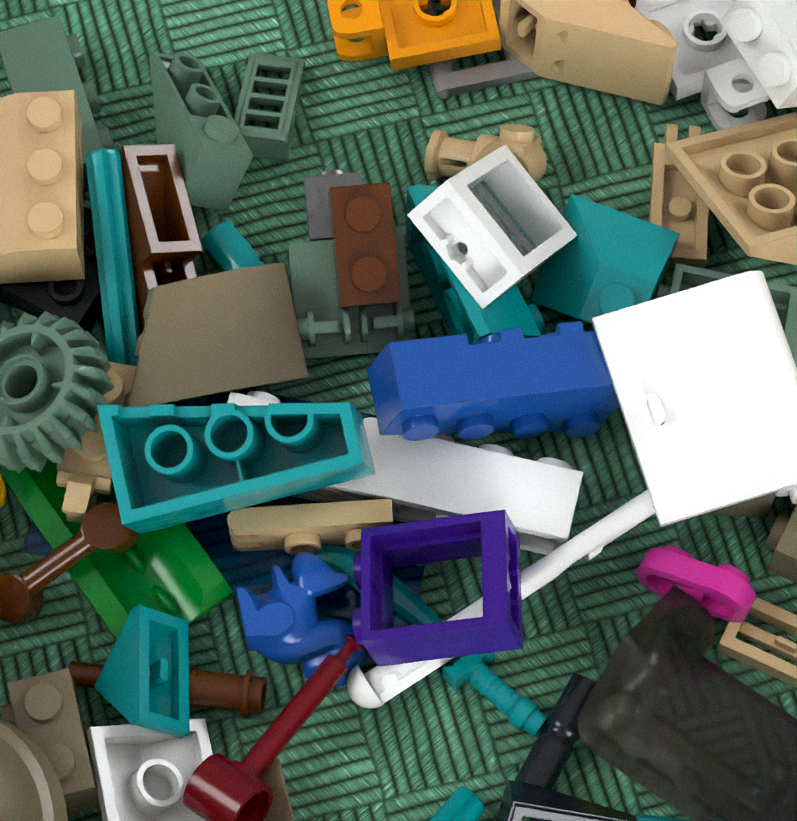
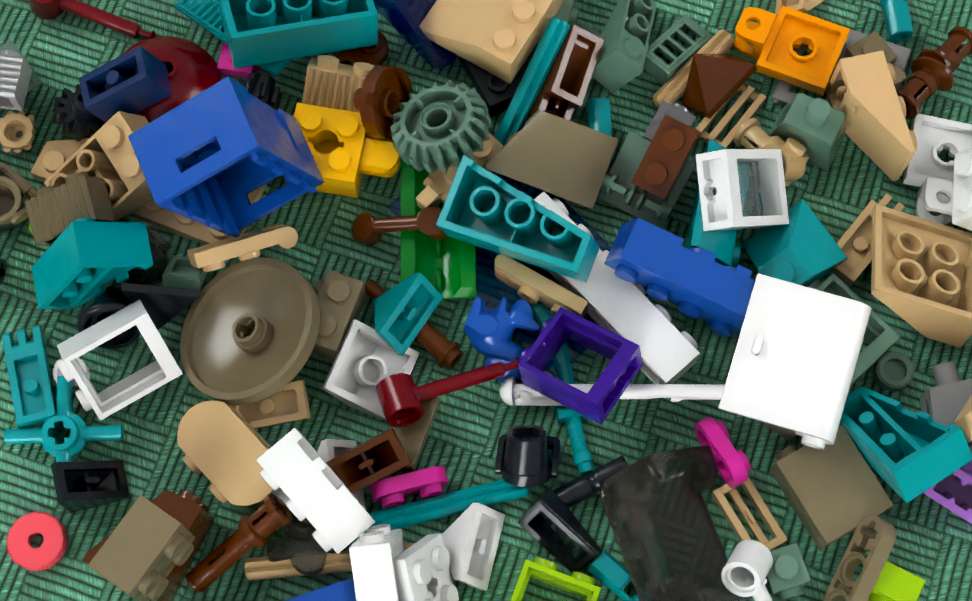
camera: 35 degrees right, 5 degrees up
none -> black piece [495,425,561,487]
none -> tan axle [652,29,734,108]
none -> reddish brown slope [683,54,757,119]
none -> tan tile [695,84,767,149]
none -> sand green torso [768,93,846,171]

